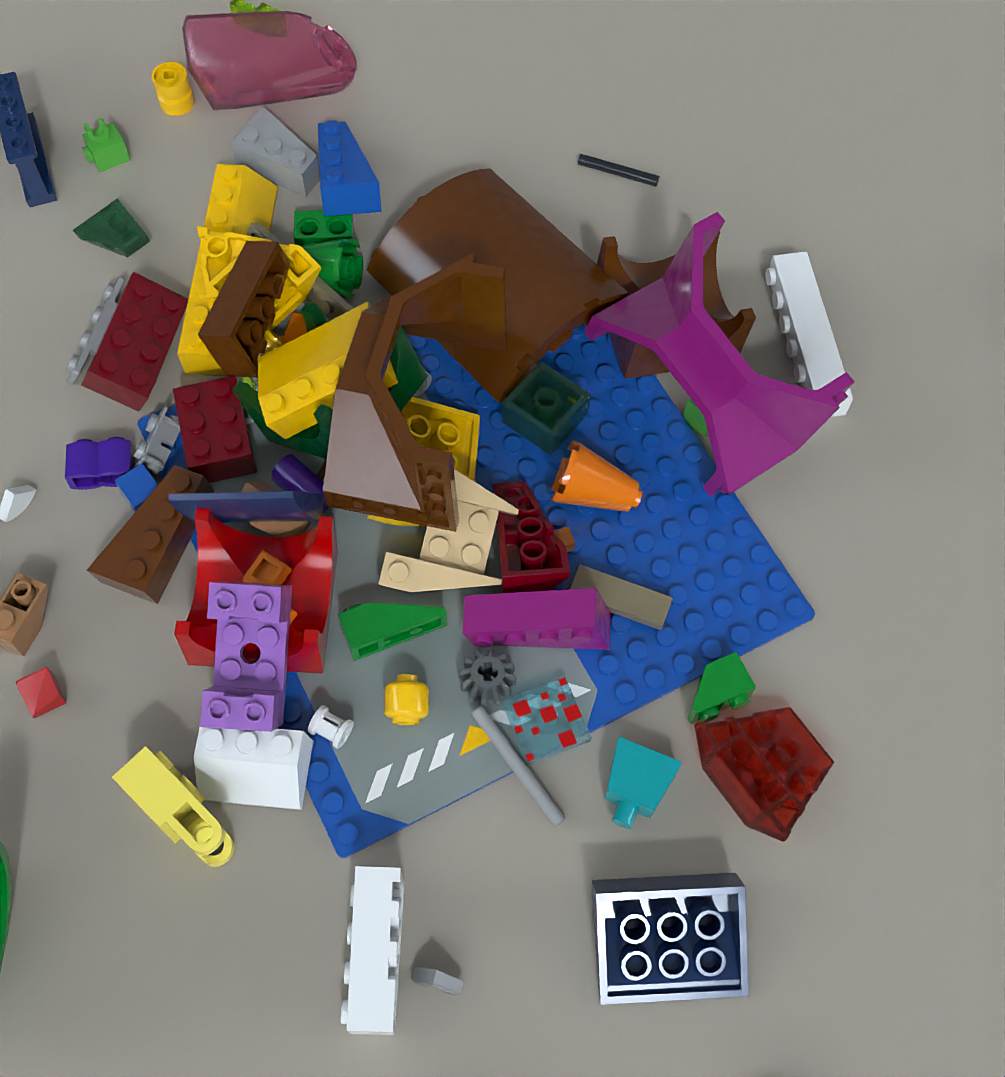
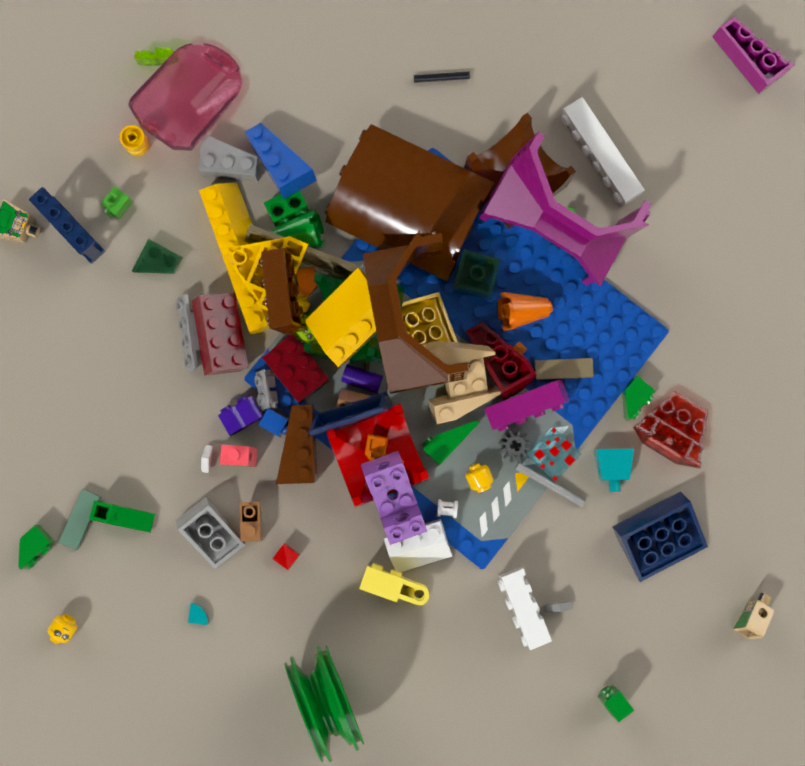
camera: 25 degrees left, 20 degrees up
none -> coral torso [219,445,257,467]

